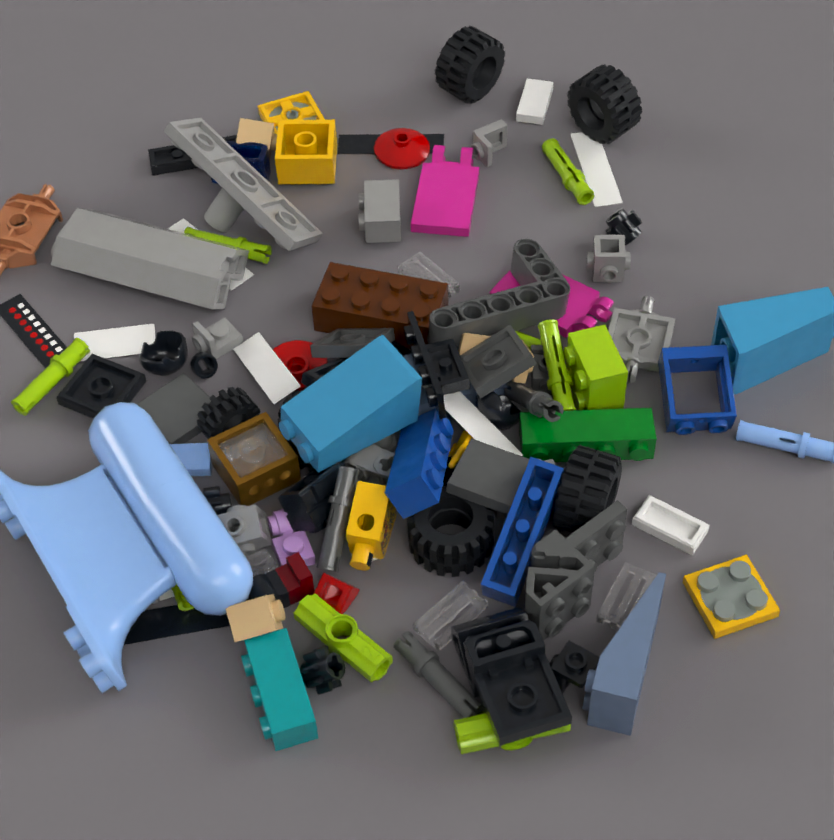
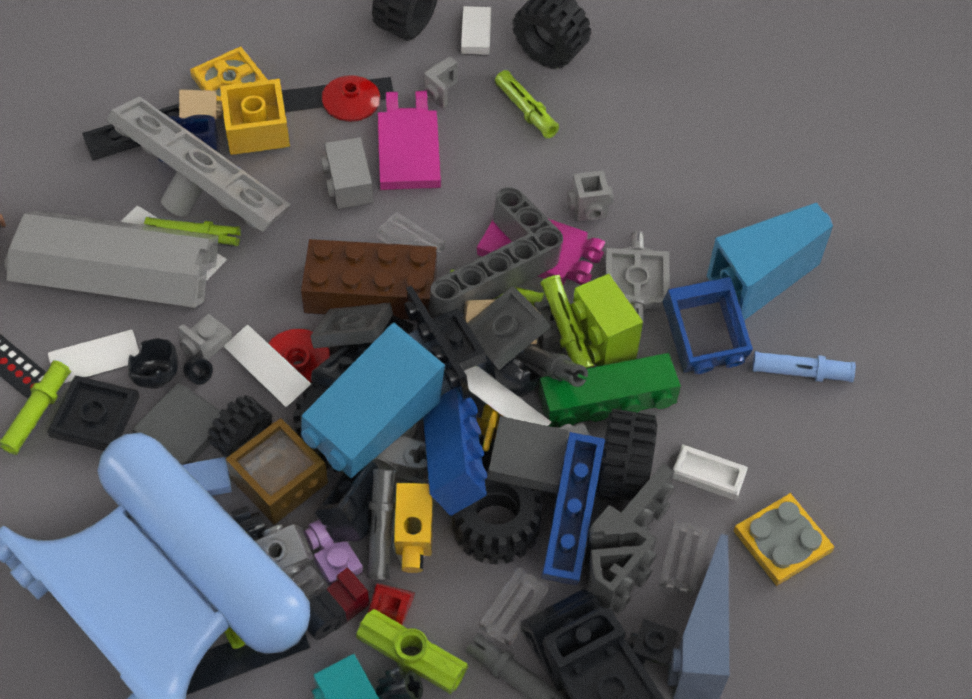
camera: 15 degrees left, 5 degrees up
tan brick [226,594,285,642] -> none
white sticker [570,132,623,207] -> none
black gear [605,208,642,245] -> none

